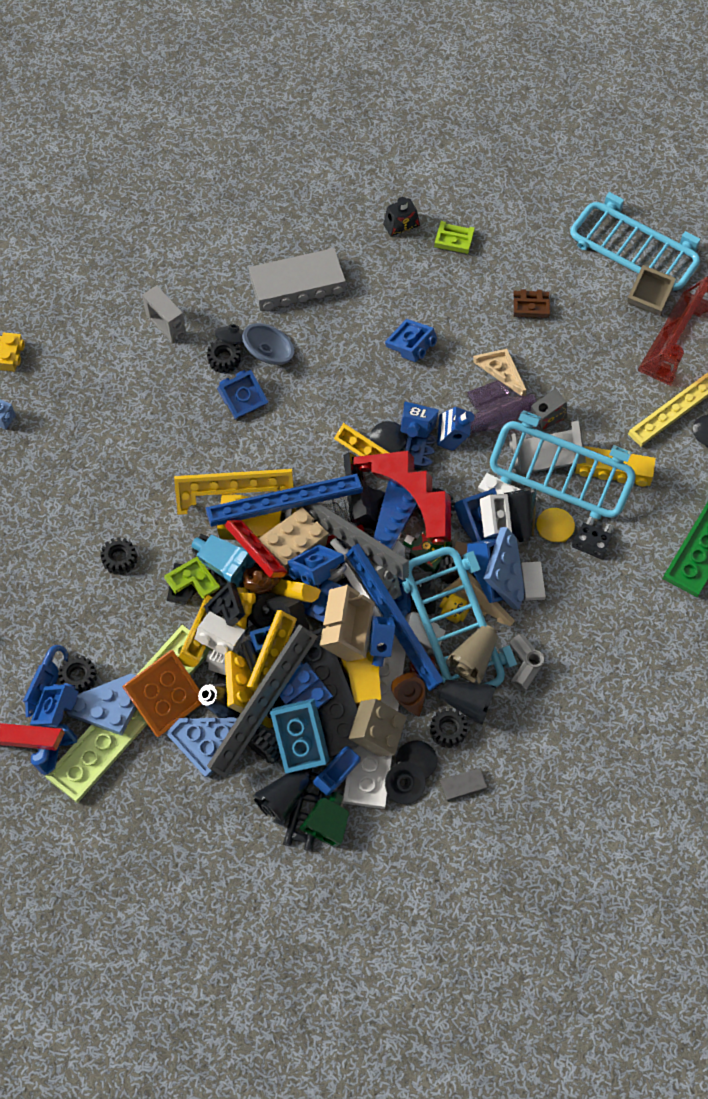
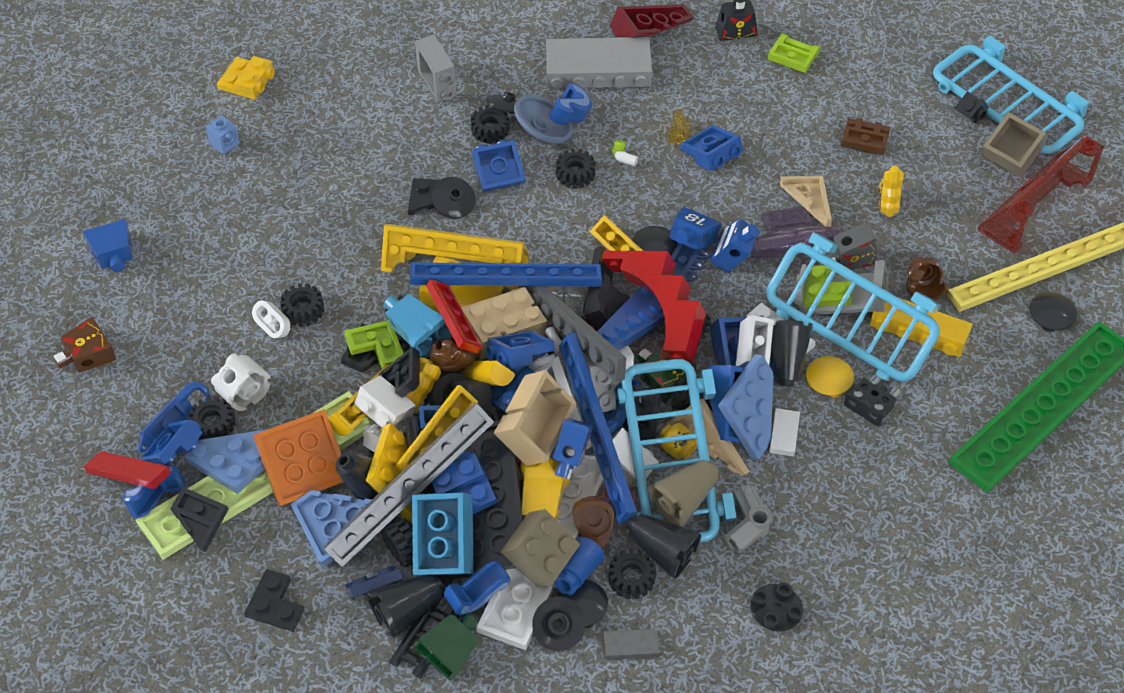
camera: 15 degrees right, 10 degrees down
none -> black wing [170,487,229,552]
none -> white brick [211,353,271,411]
none -> black plate [244,569,304,632]
none -> white plate [252,301,290,338]
none -> dark blue plate [345,566,403,599]
none -> black wing [408,178,456,215]
none -> black dish [431,177,475,219]
none -> blue animal [549,83,593,125]
none -> blue plant [554,537,605,595]
none -> black tyre [556,149,596,189]
none -> dark red wedge [610,4,693,38]
none -> white arm [612,140,638,167]
none -> clear yellow bracket [667,109,690,145]
none -> black dish [750,582,803,632]
none -> lime plate [803,265,854,307]
none -> yellow rock [878,166,904,217]
none -> reddish brown hair [906,257,949,300]
none -> black bracket [954,91,989,123]

